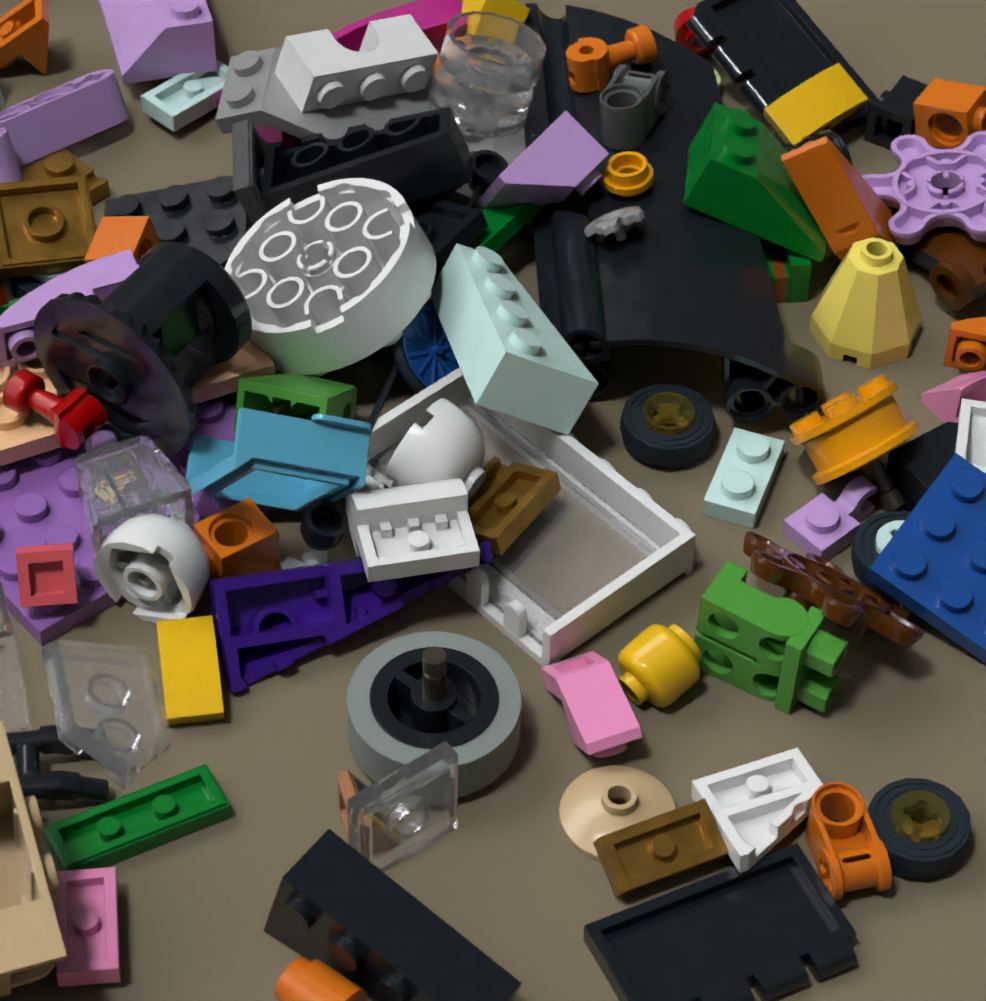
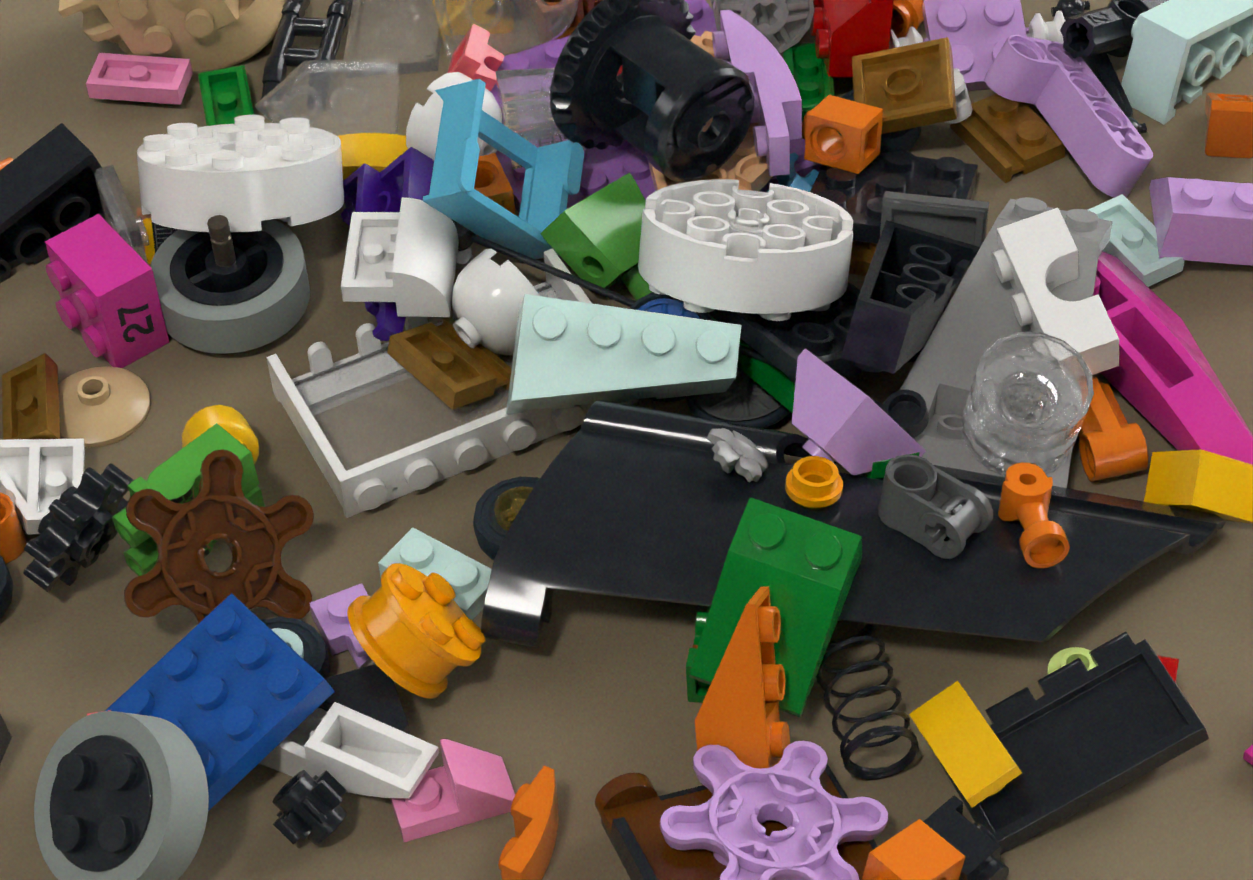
camera: 110 degrees right, 0 degrees up
bright pink slope [540,651,643,757] -> none
light yellow cone [810,237,921,370] -> none
none -> black gear [23,463,134,592]
none -> dark pink brick [45,214,170,368]
none -> white brick [137,115,344,232]

